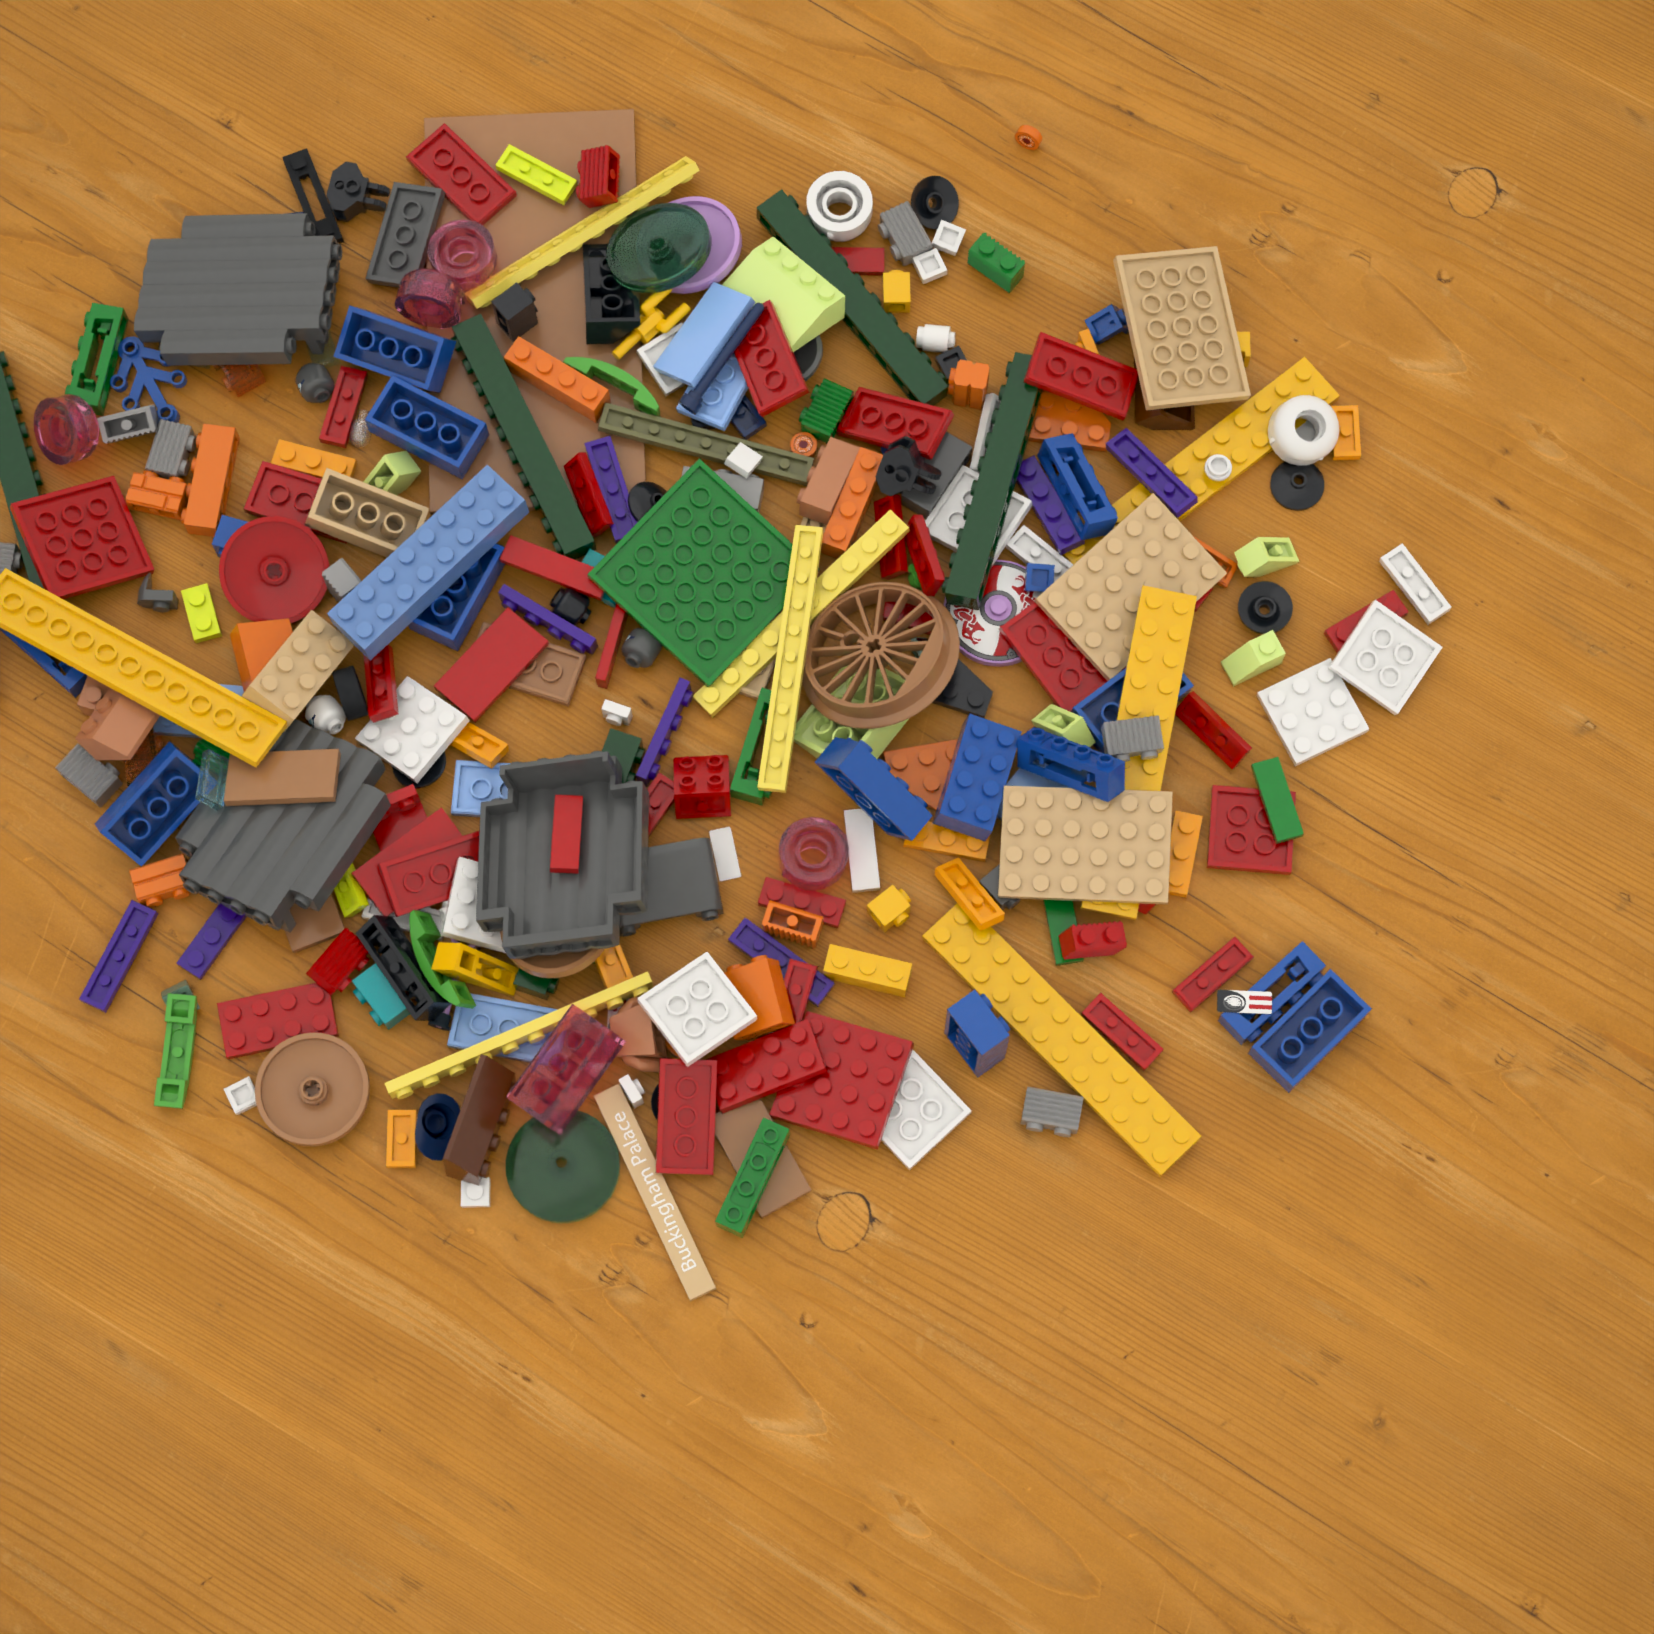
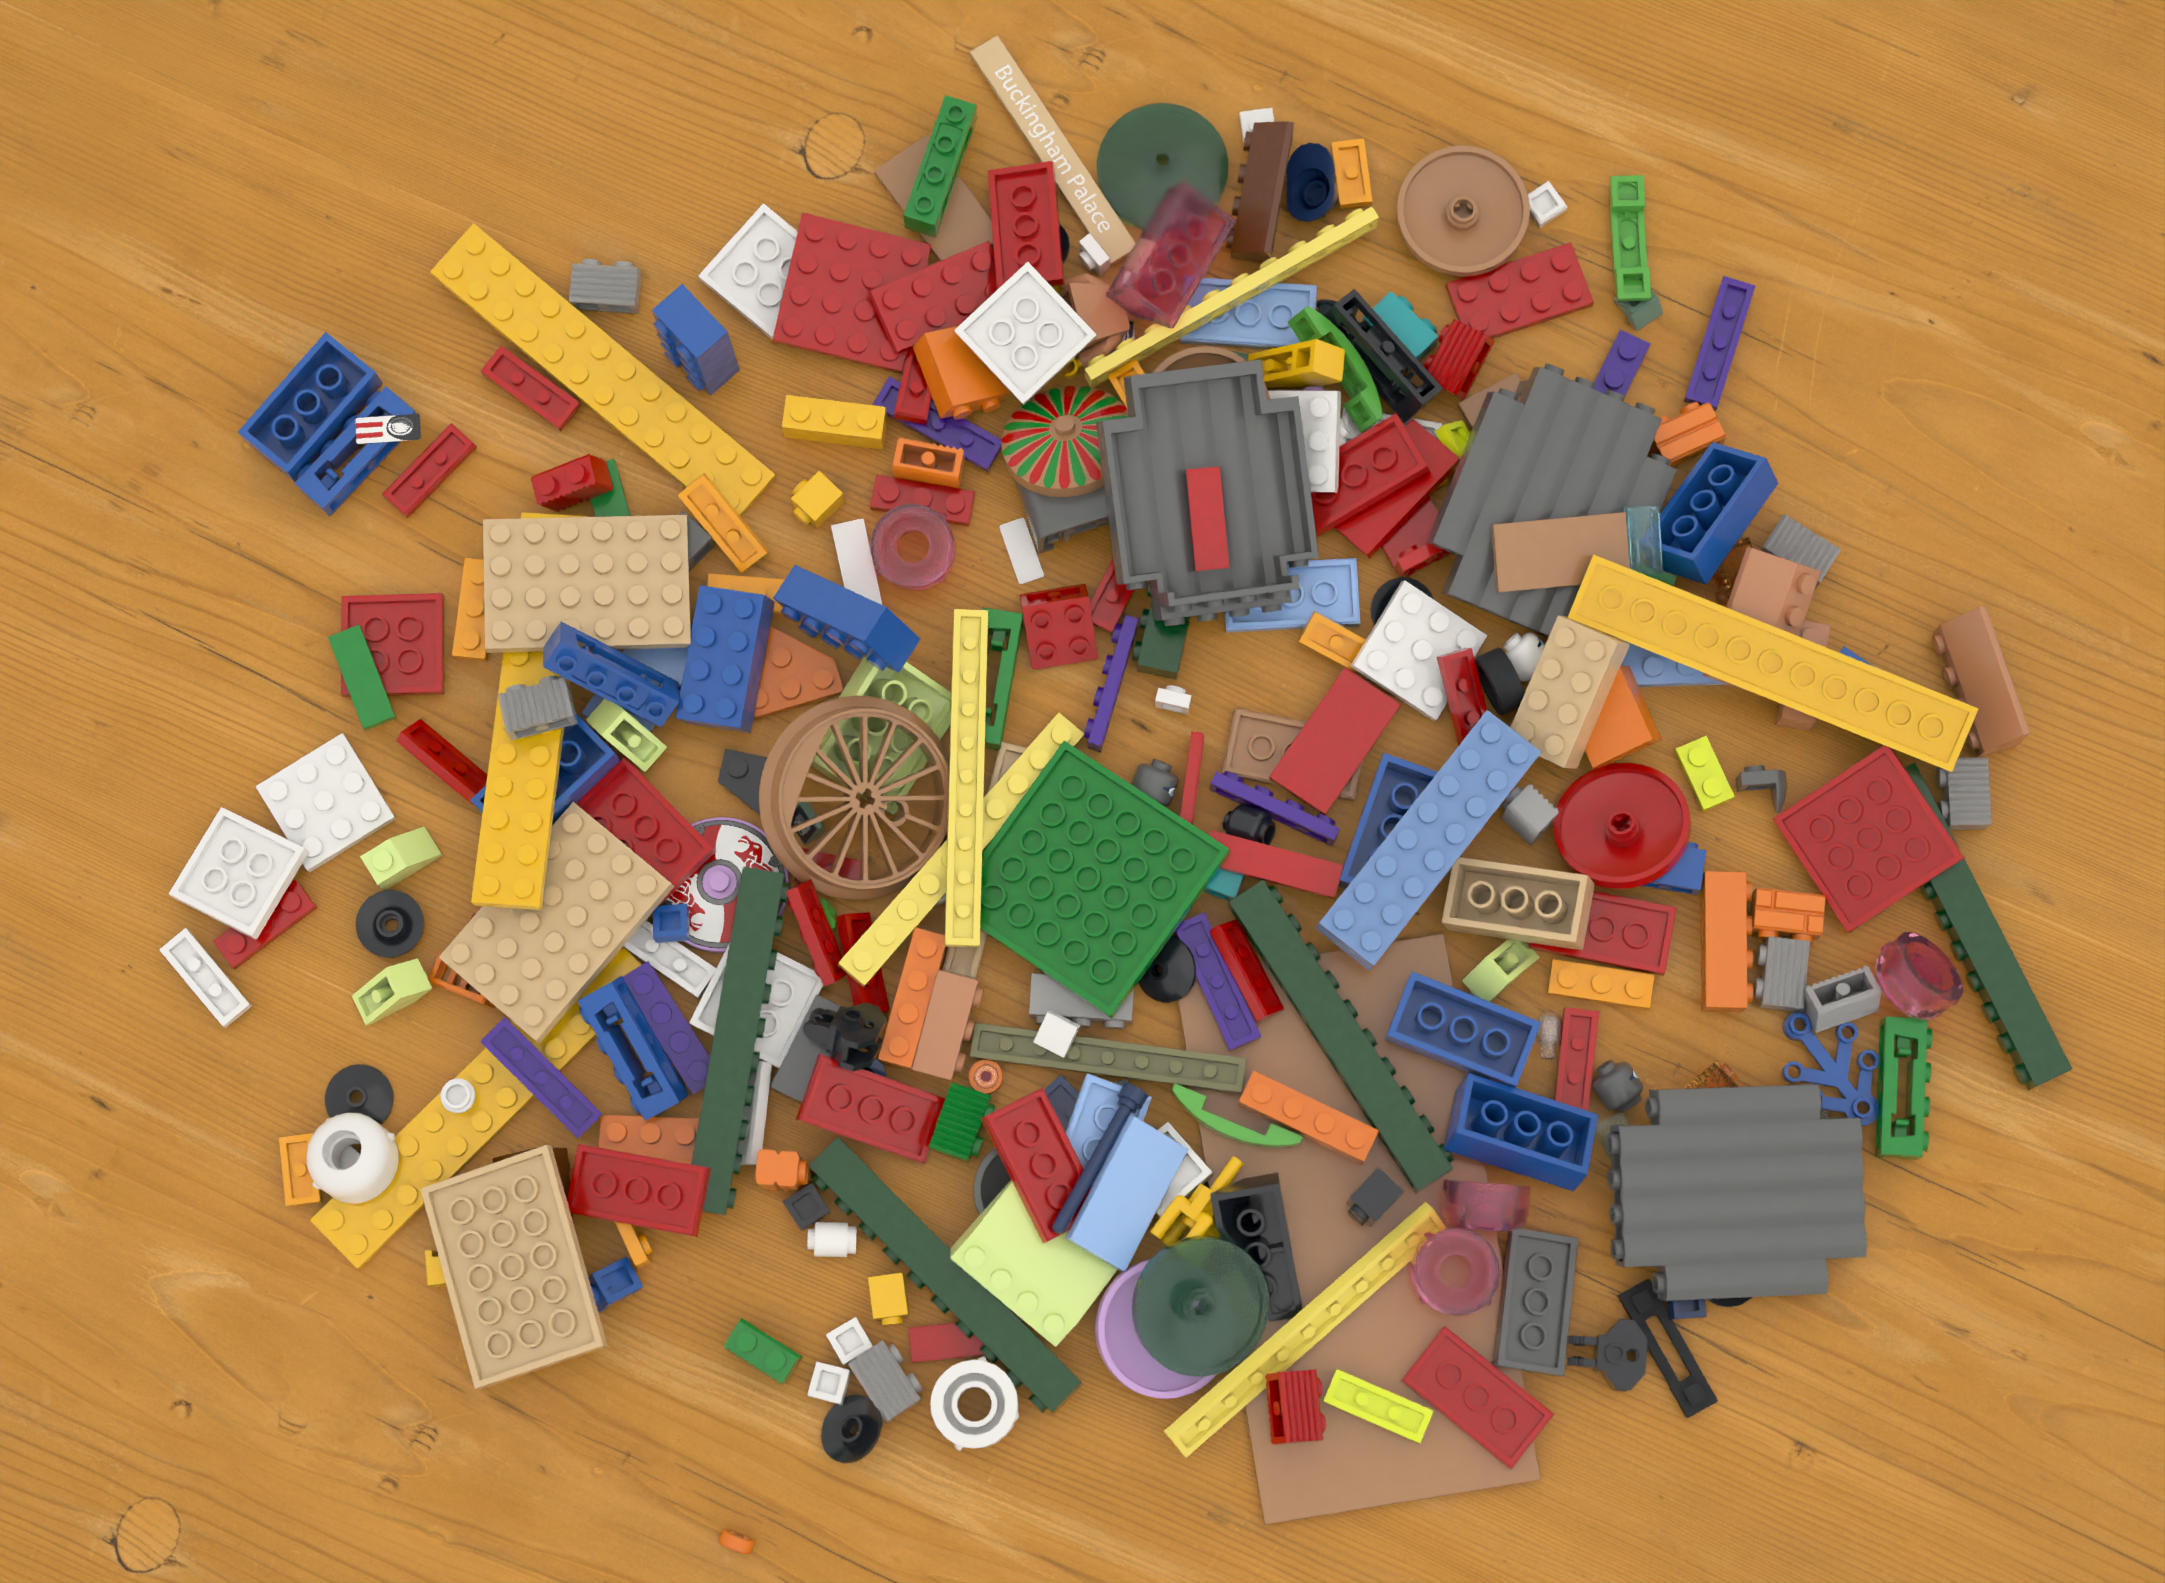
camera: 175 degrees right, 5 degrees up
none -> dish [1001,386,1128,497]

